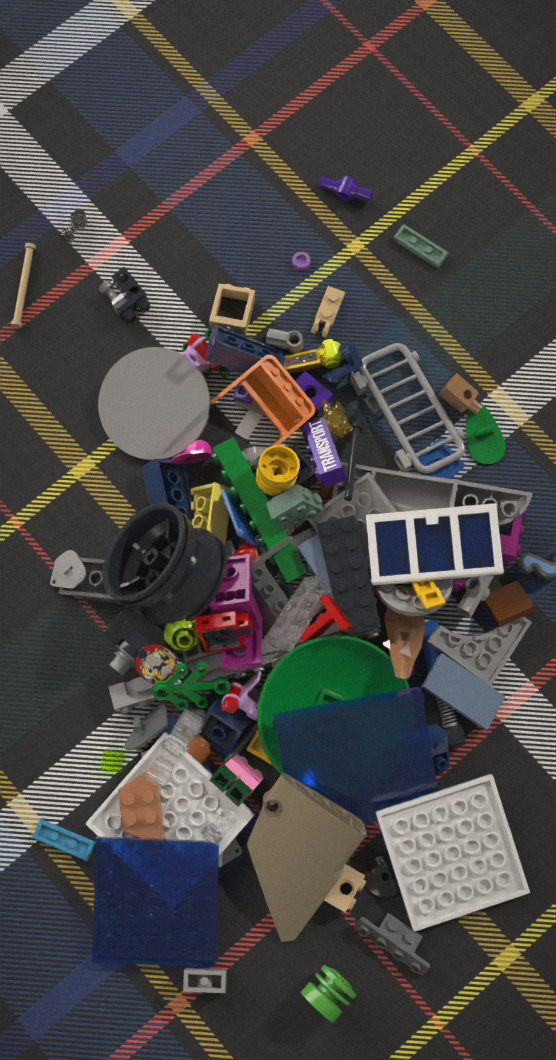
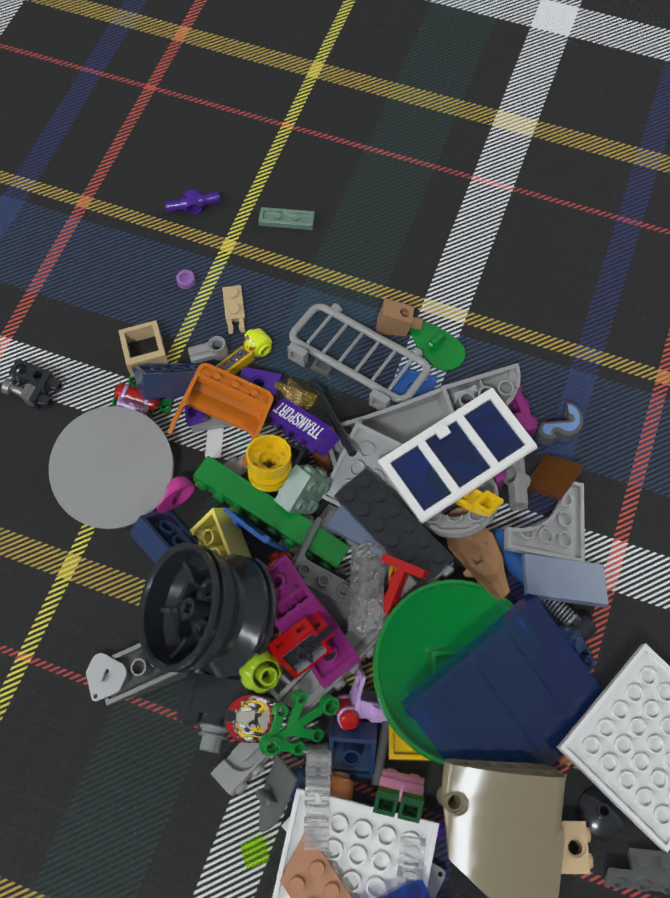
camera: 30 degrees left, 10 degrees down
dark blue bracket [321,342,364,383] -> none

